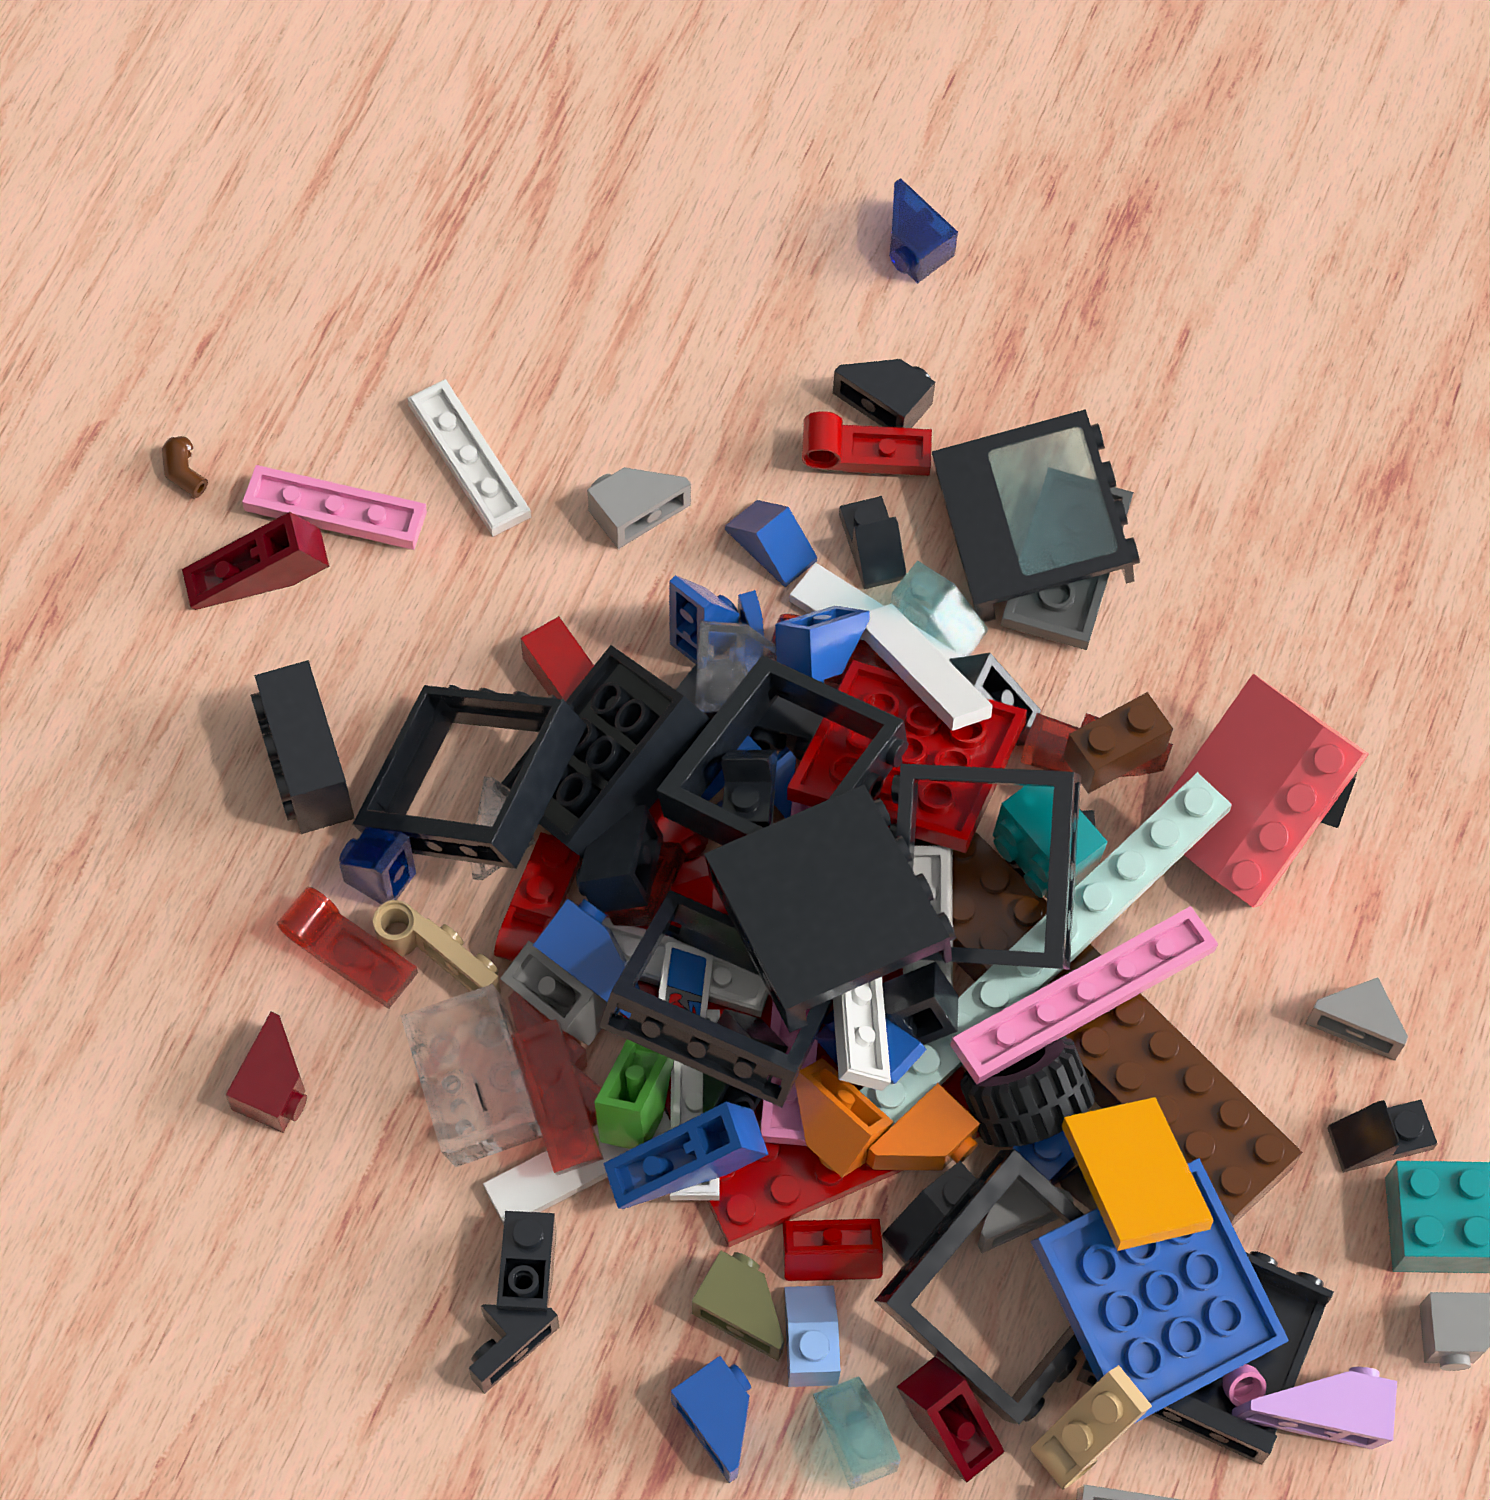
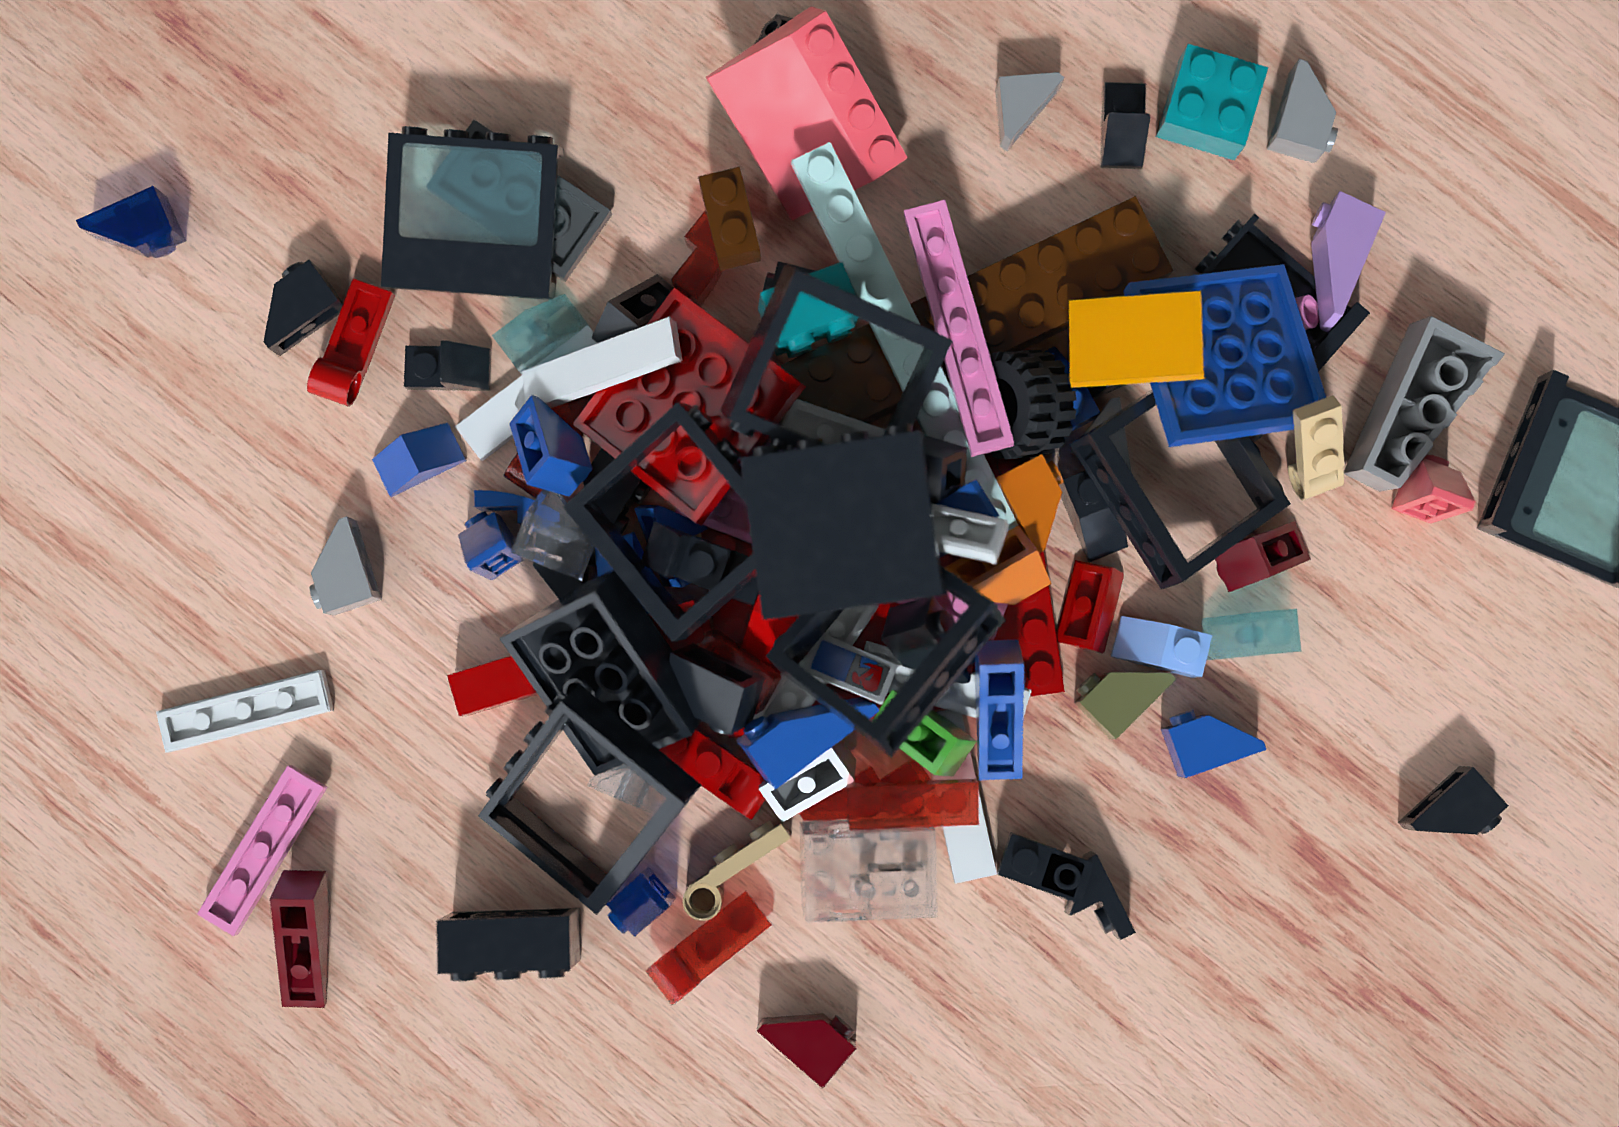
camera: 70 degrees left, 20 degrees up
reddish brown arm [162,436,208,498] -> none

